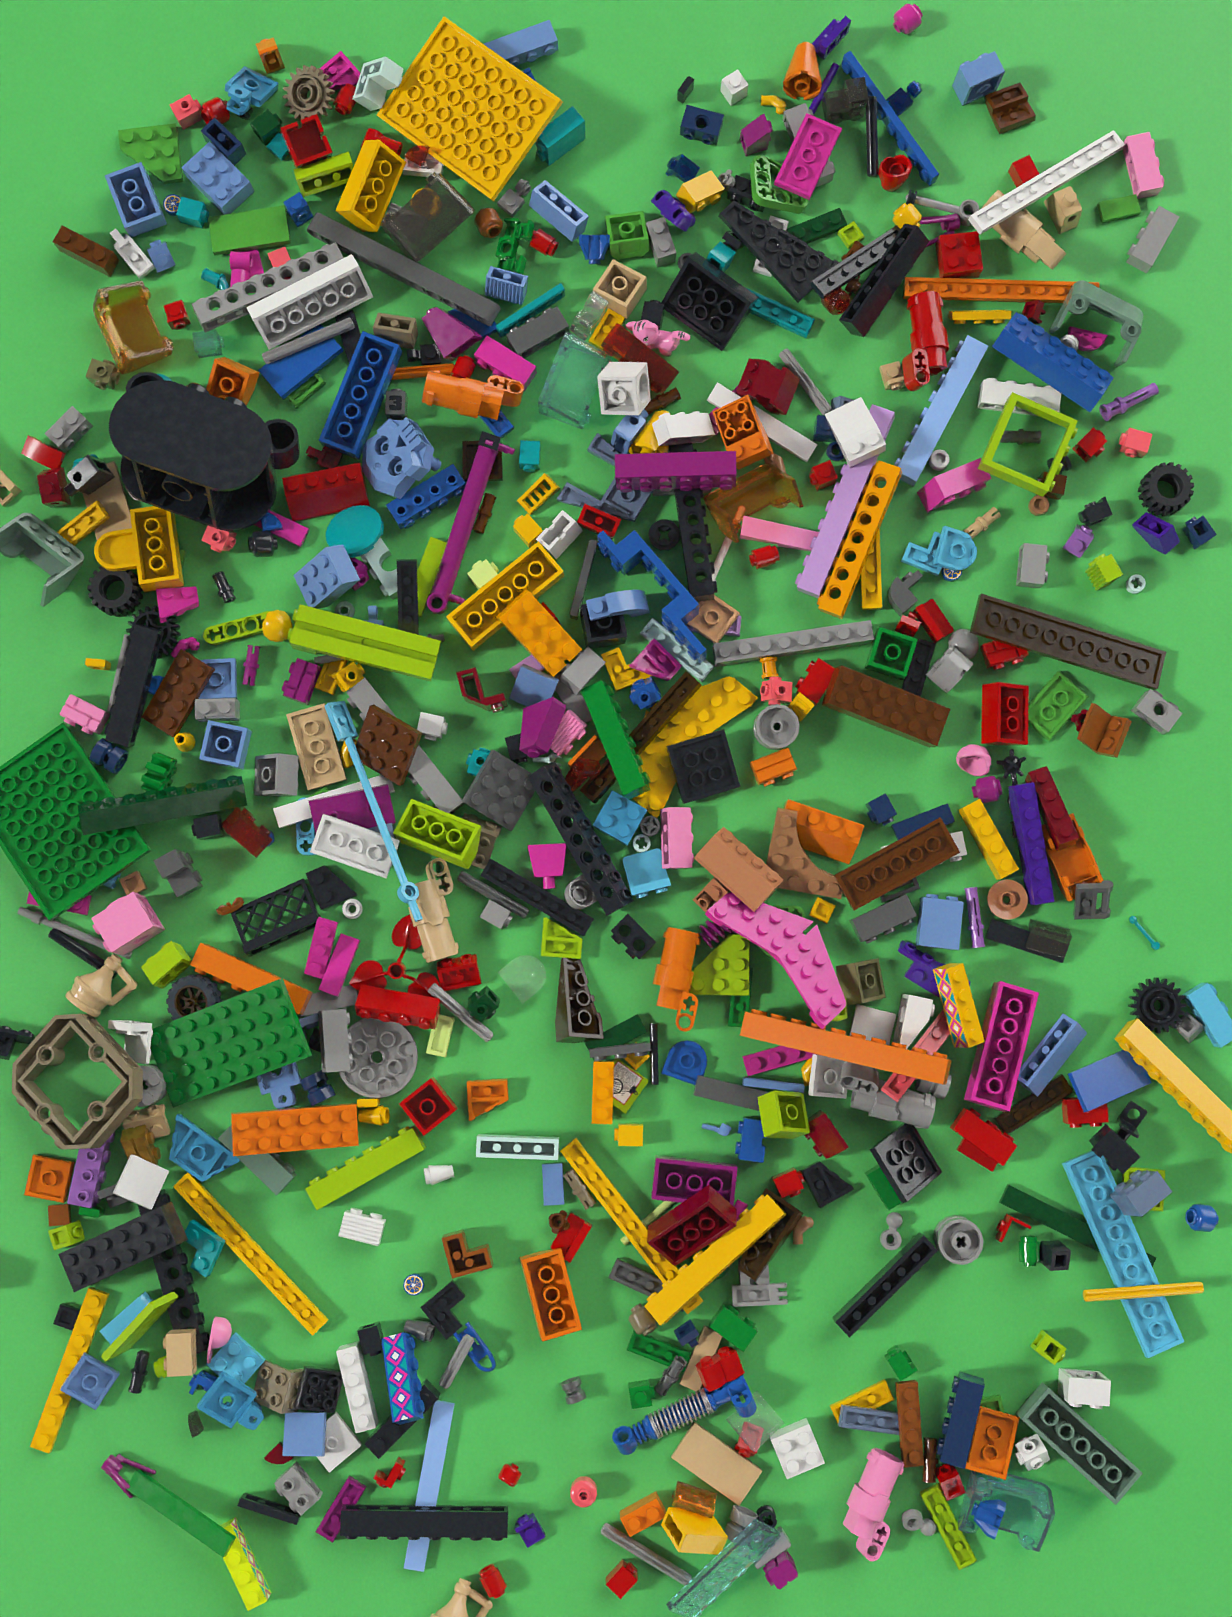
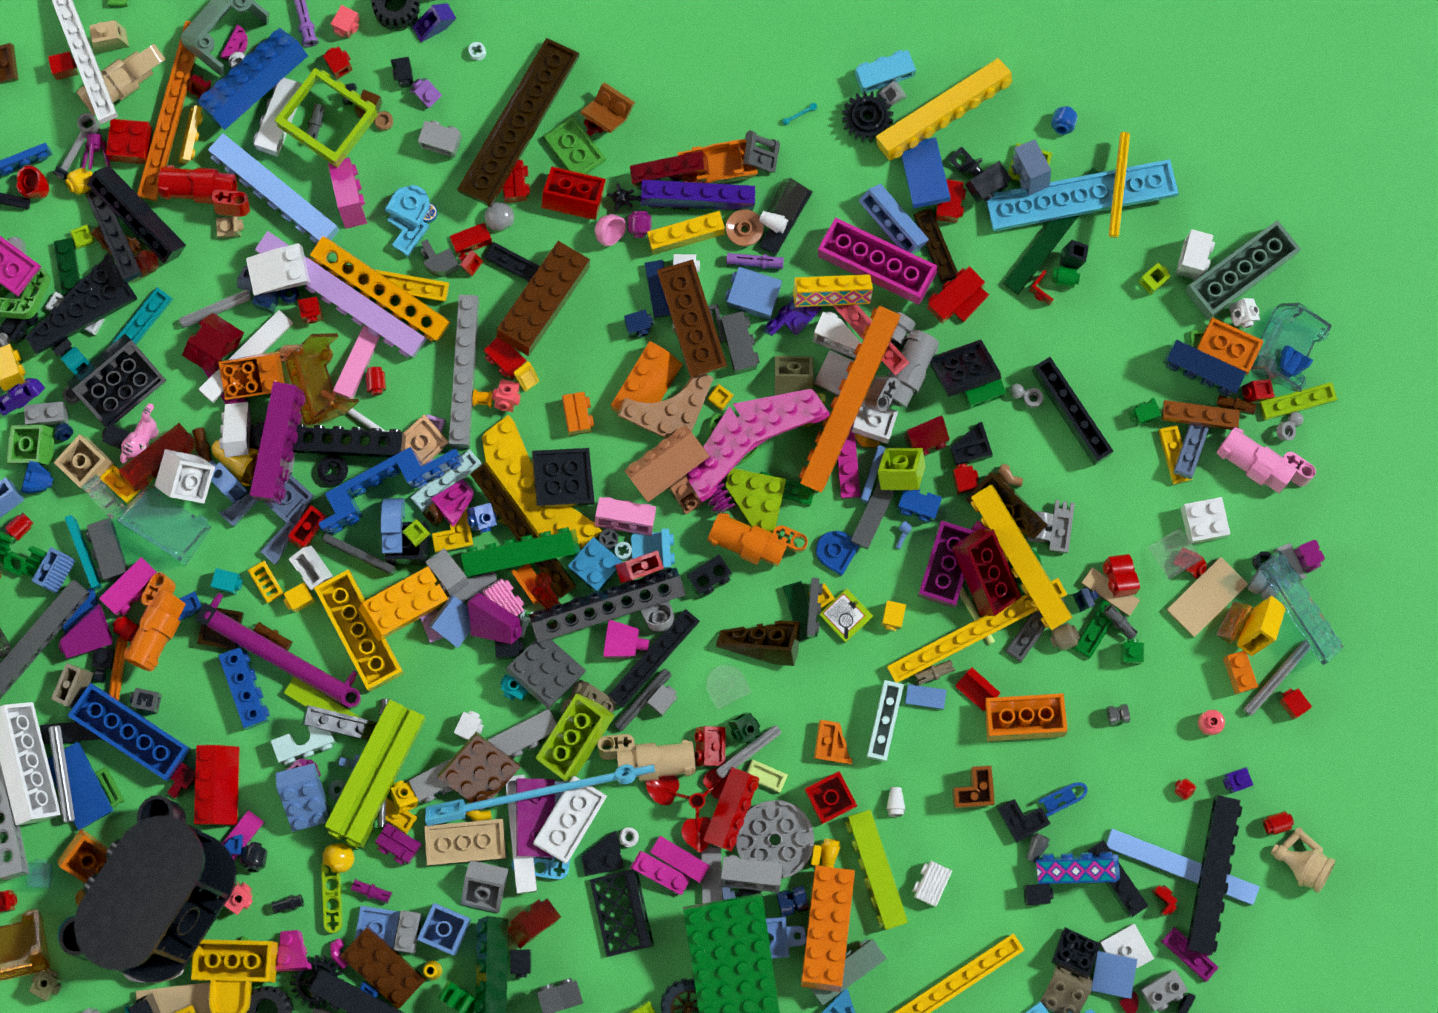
camera: 80 degrees left, 5 degrees down
orange brick [190,943,313,1015] -> none
dark orange piece [216,897,244,915] -> none
teal tile [326,505,384,558] -> none
white brick [336,1341,379,1433] -> none
medium blue brick [362,417,441,499] -> none
blue tile [403,1273,424,1295] -> none
light grey axle [439,1334,474,1389] -> none
dark red piece [456,667,508,713] -> none
yellowish green brick [467,559,499,590] -> none
lime wing [541,917,582,959] -> none
reddish brown plate [549,1210,570,1234] -> none
light orange brick [592,1060,614,1124] -> none
blue piece [612,1375,757,1455] -> none
black bar [650,1023,659,1085] -> none
green brick [709,1303,758,1352] -> none
light grey wheel [753,704,800,750] -> none
green brick [865,627,918,680] -> none
light grey brick [926,645,973,693] -> none
white tile [929,450,949,471] -> none
light grey wheel [933,1215,983,1265] -> none
tan pin [963,507,1001,539] -> none
lime brick [1085,554,1123,591] -> none
light grey brick [1131,689,1183,735] -> none
none -> dark blue plate [54,423,73,441]
none -> lime tile [402,519,430,547]
none -> reddish brown tile [423,503,443,525]
none -> red brick [615,550,664,583]
none -> white cone [759,211,788,234]

